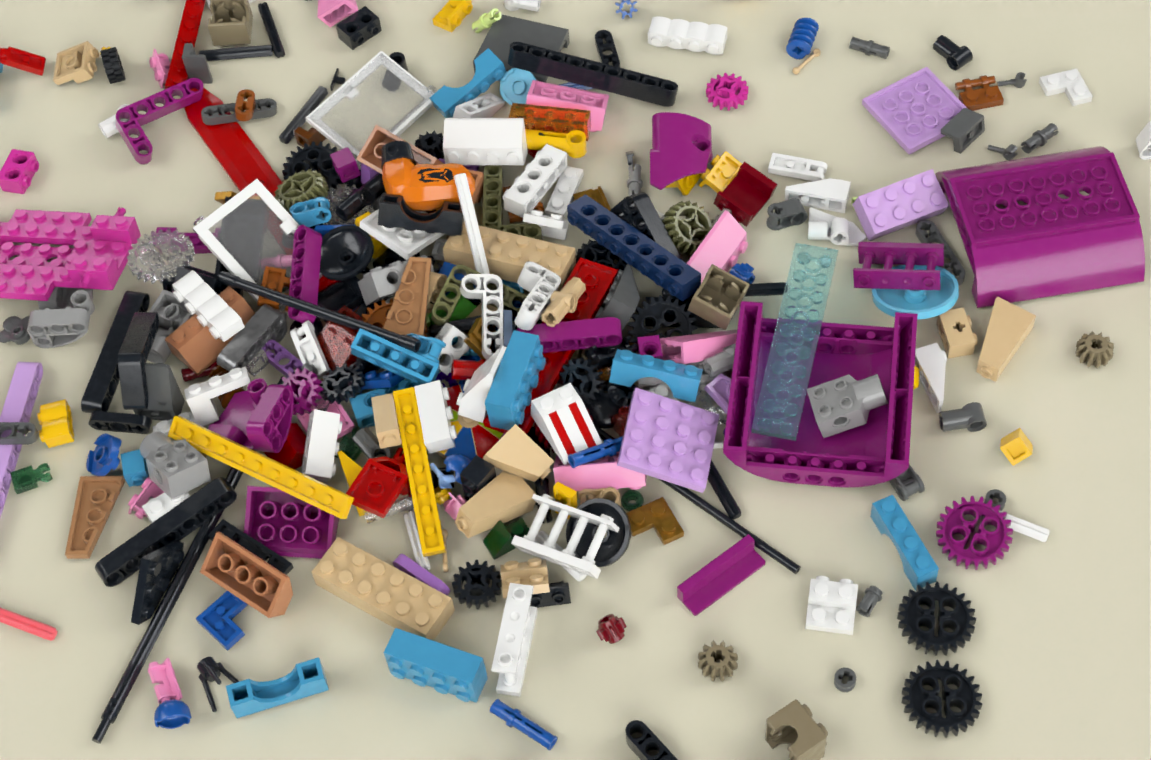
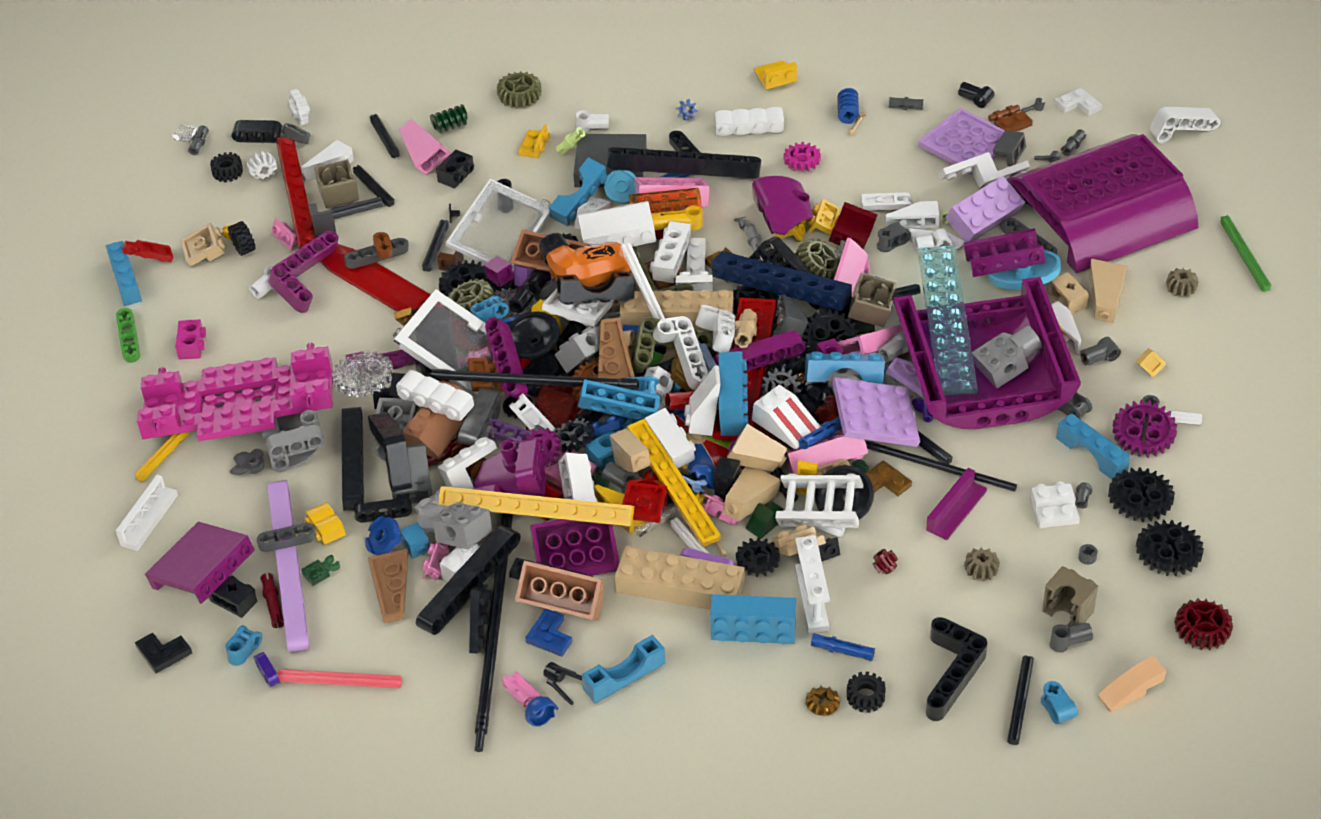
camera: 20 degrees left, 10 degrees down
none -> white bracket [938,152,1030,188]

